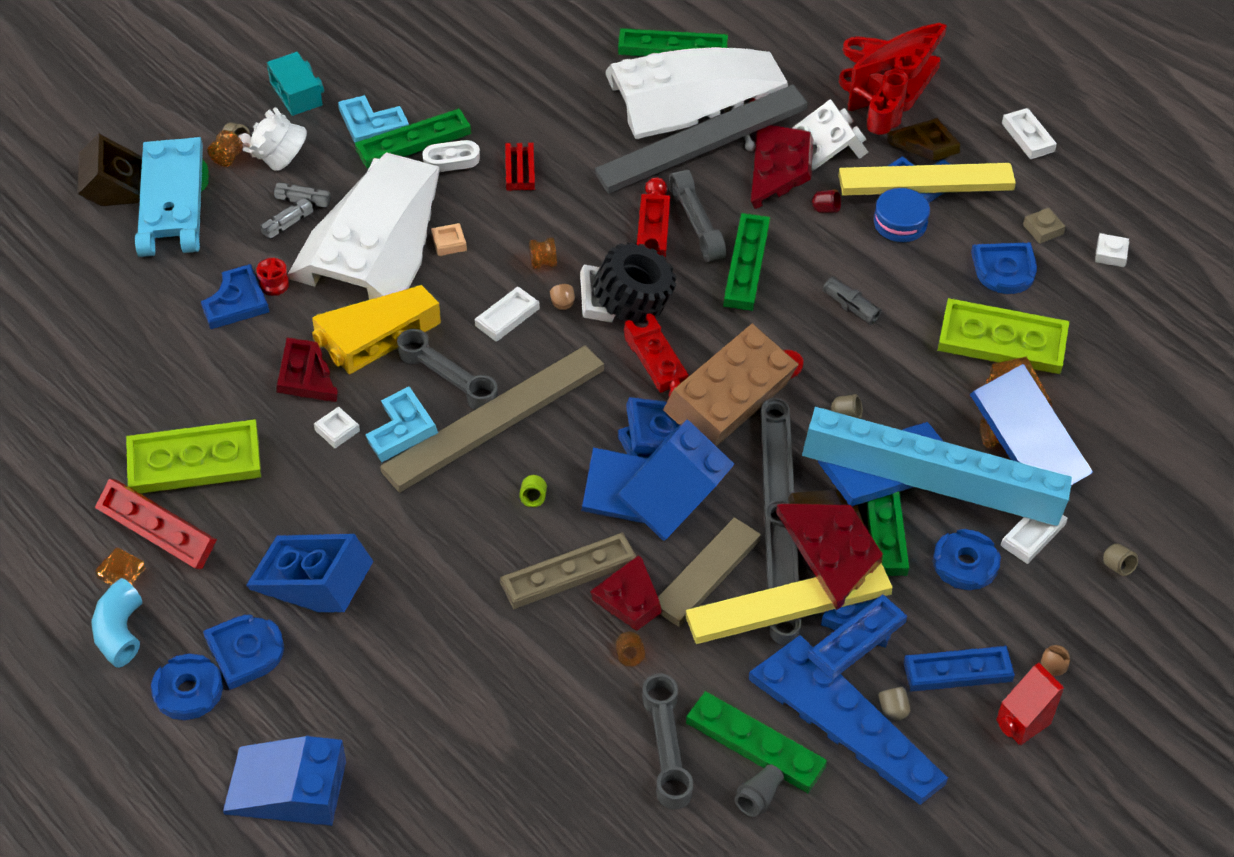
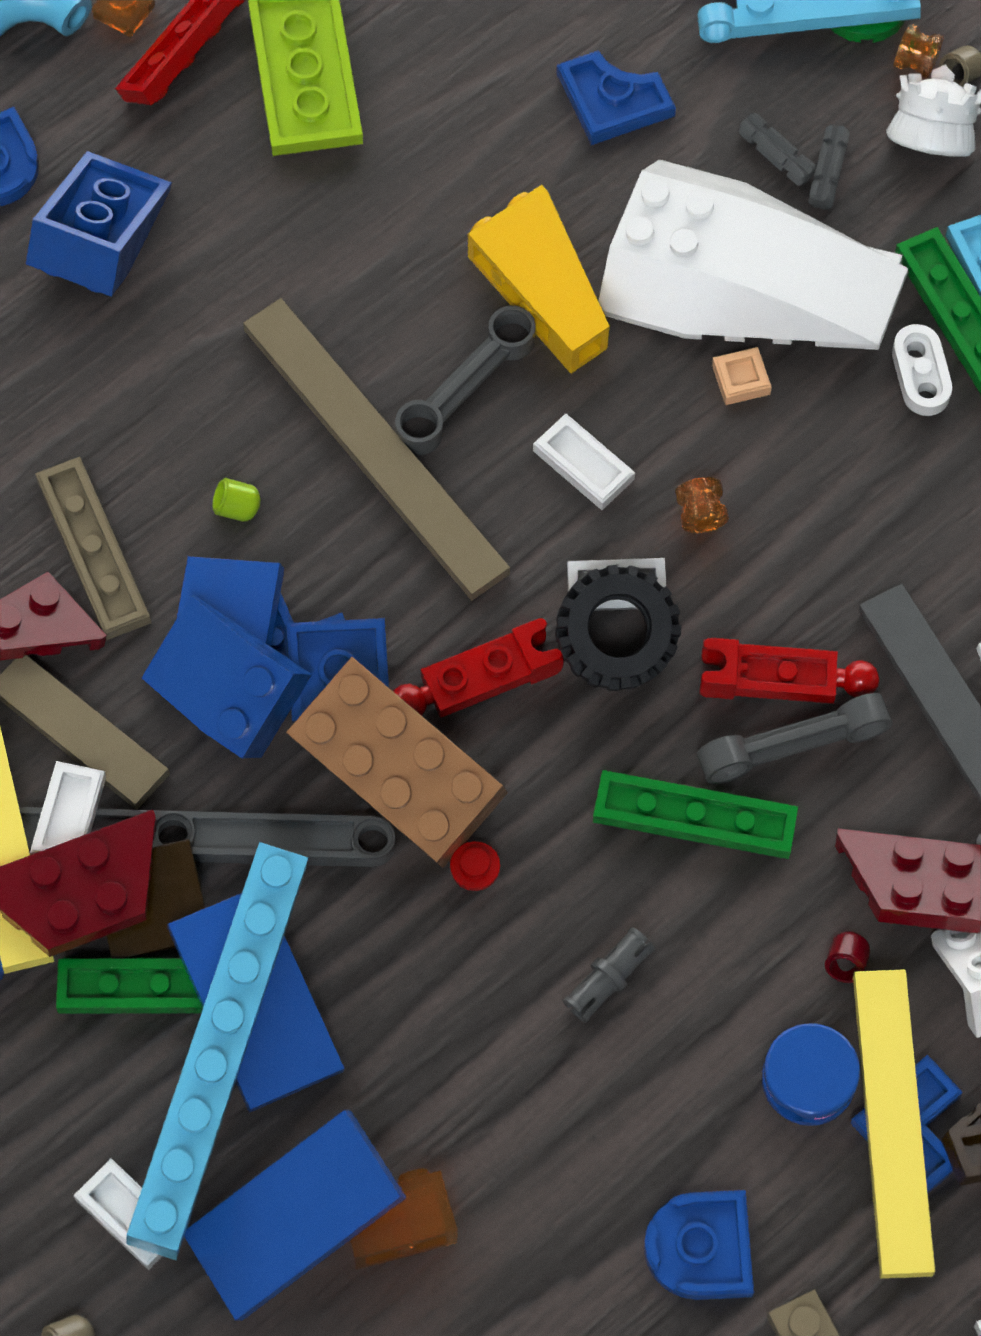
camera: 90 degrees right, 15 degrees up
red wheel [256,258,289,296] -> none
dark red wing [276,337,338,402] -> none
white tile [314,407,360,448] -> none
medium azure plate [366,386,438,463] -> none
red tile [505,142,535,191] -> none
medium nougat hinge [550,284,575,310] -> none
dark tan piece [831,394,863,419] -> none
blue tile [932,529,1001,590] -> none
lime plate [937,298,1069,374] -> none
none -> white tile [30,761,106,855]

